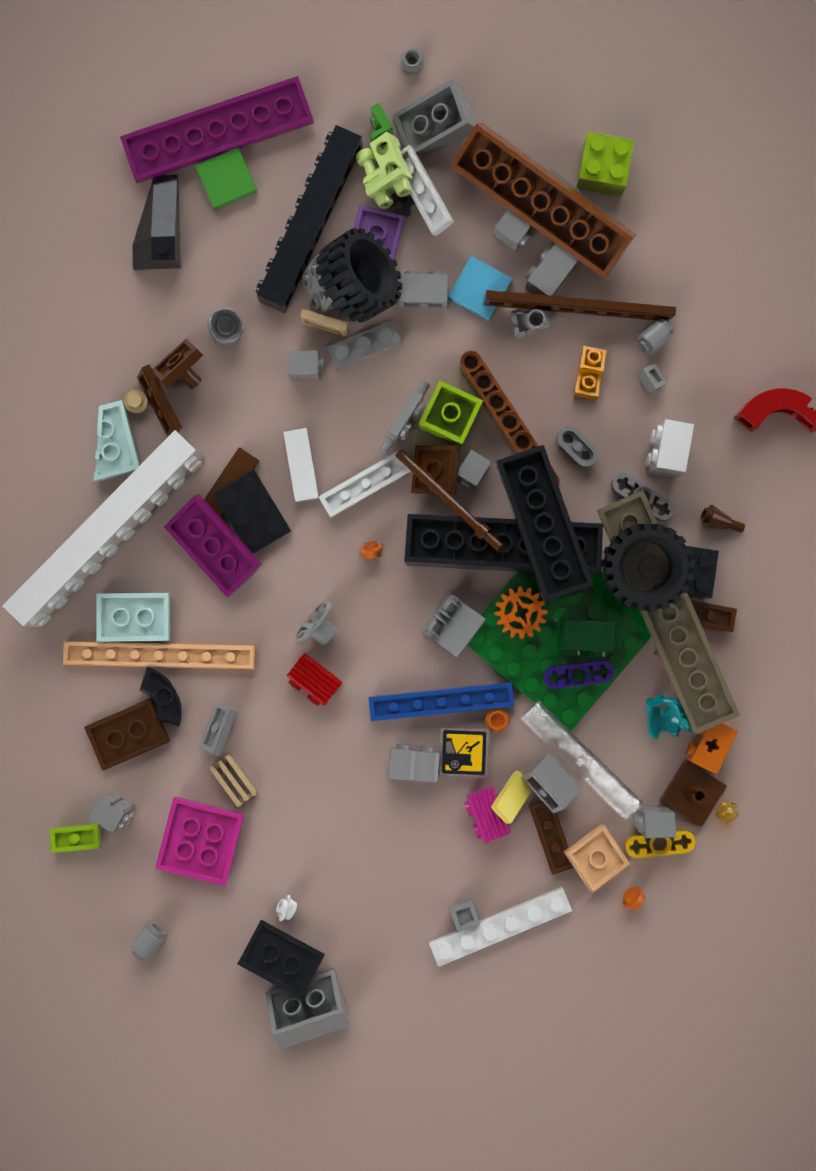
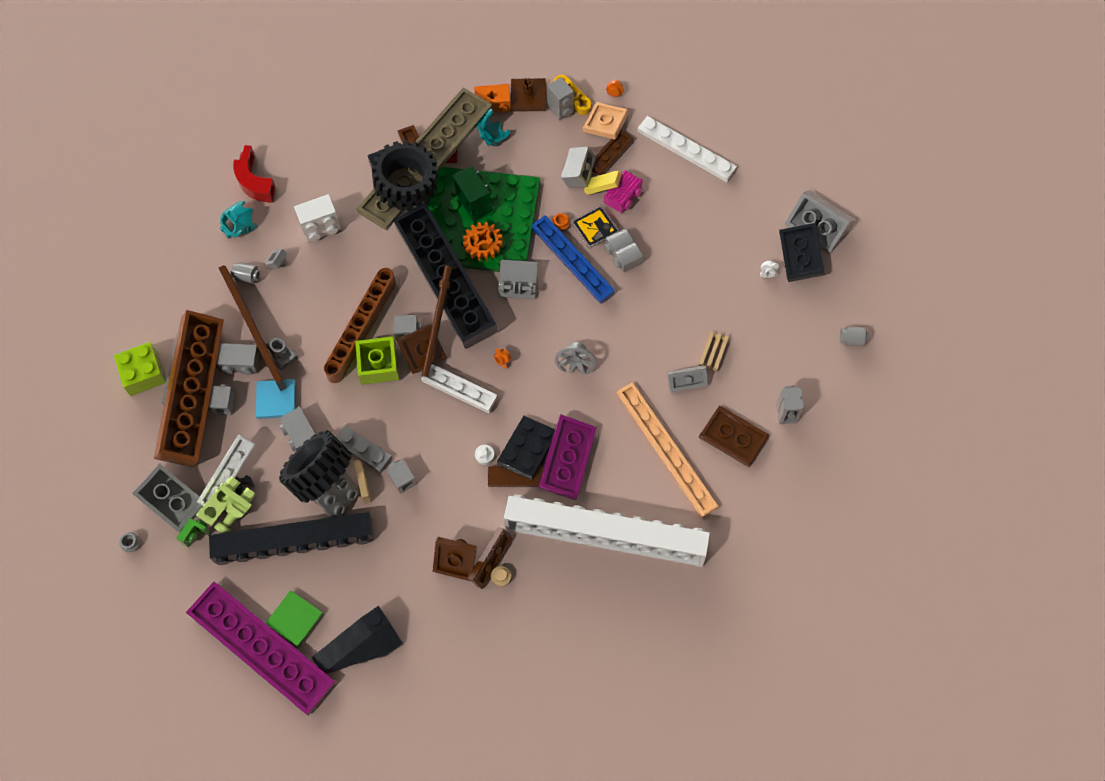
camera: 120 degrees left, 20 degrees down
lime plate [49,823,102,853] -> none
light aqua wing [94,400,140,482] -> none
light aqua plate [96,593,170,642] -> none
black tile [139,667,182,727] -> none
dark pink plate [155,796,245,886] -> none
light grey hair [207,307,244,344] -> none
white tile [283,428,319,502] -> none
red brick [286,653,343,706] -> none
medium lavender tile [354,205,405,260] -> none
light grey plate [379,380,431,454] -> none
light grey plate [449,899,480,932] -> none
black brick [496,445,593,605] -> none
clear plate [521,701,643,819] -> none
dark purple beam [543,661,614,688] -> none
light grey plate [556,426,598,468] -> none
light orange slope [573,346,607,401] -> none
light grey beam [611,473,674,521] -> none
reddish brown cone [700,505,745,533] -> none
clear yellow plate [715,801,739,824] -> none
none -> teal helmet [220,201,257,238]
none -> white tile [475,445,495,465]

